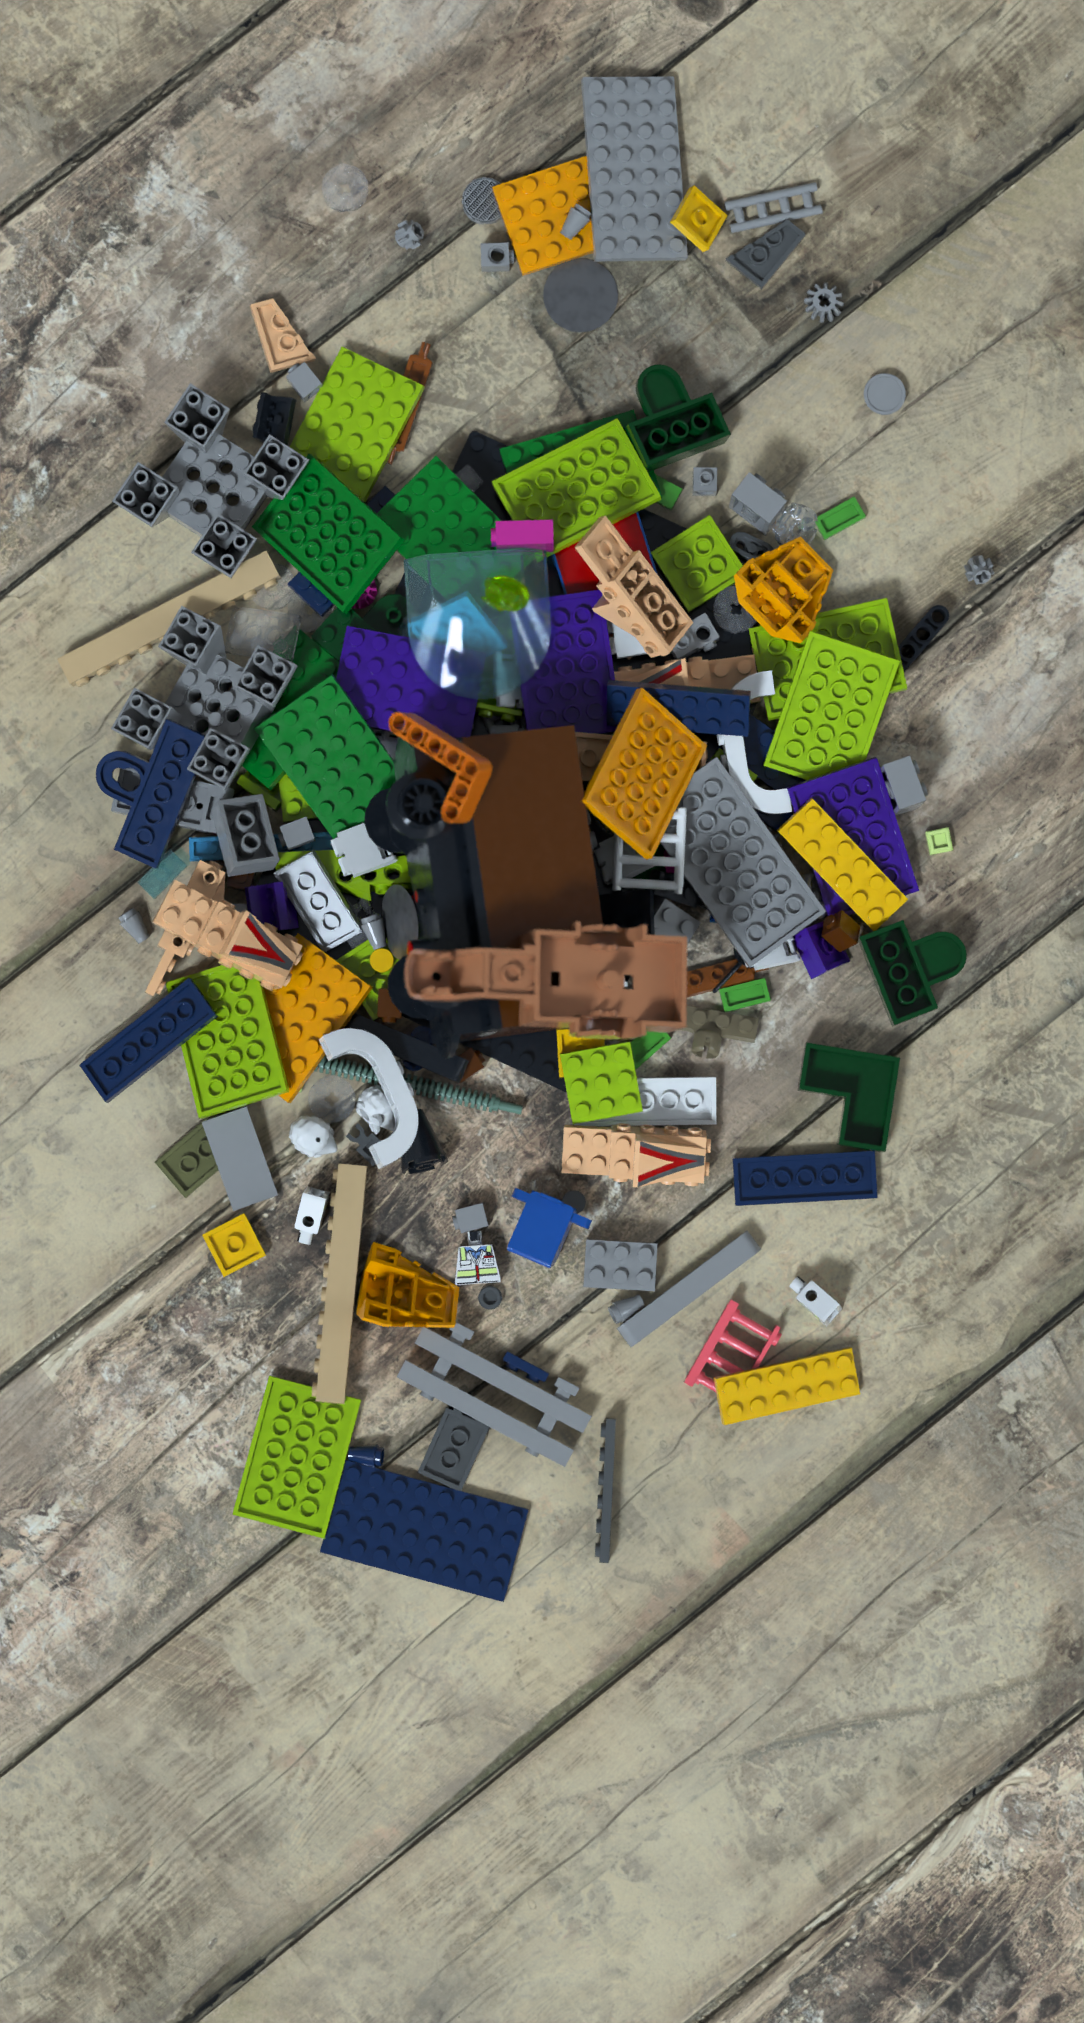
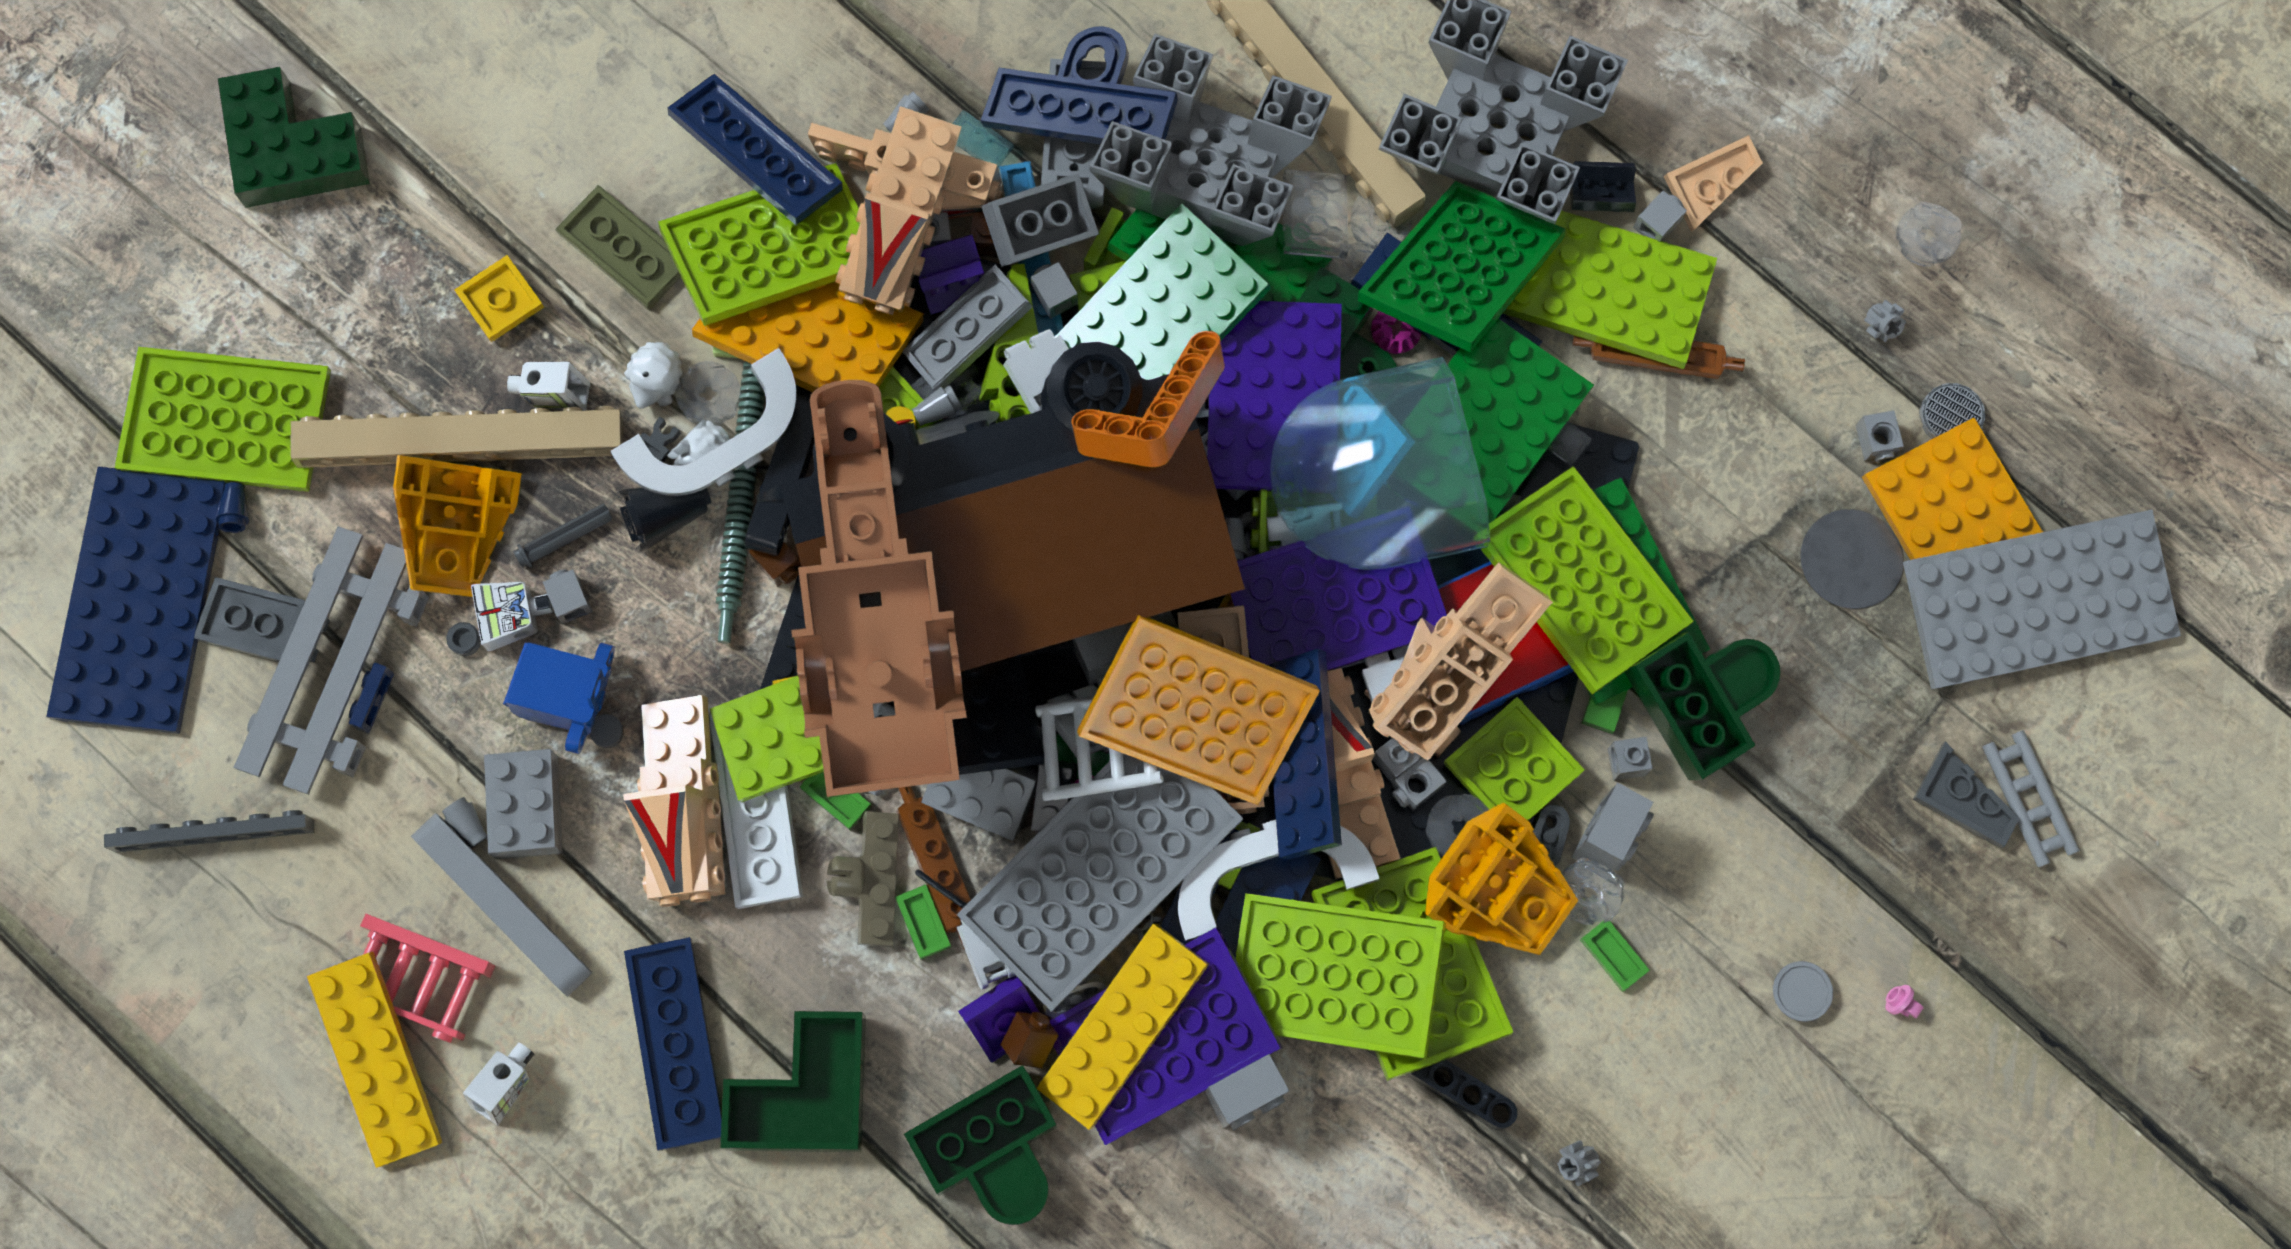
camera: 80 degrees right, 10 degrees down
light grey tile [201,1106,278,1211] -> none
clear neon green hat [481,575,530,612] -> none
dark pink brick [491,520,554,554] -> none
light grey cone [560,203,591,240] -> none
yellow plate [670,185,728,252] -> none
light grey gear [804,282,844,323] -> none
yellowish green tile [925,827,953,855] -> none
none -> dark green piece [218,67,370,208]
none -> dark grey axle [513,504,612,568]
none -> bright pink plate [1885,985,1923,1019]

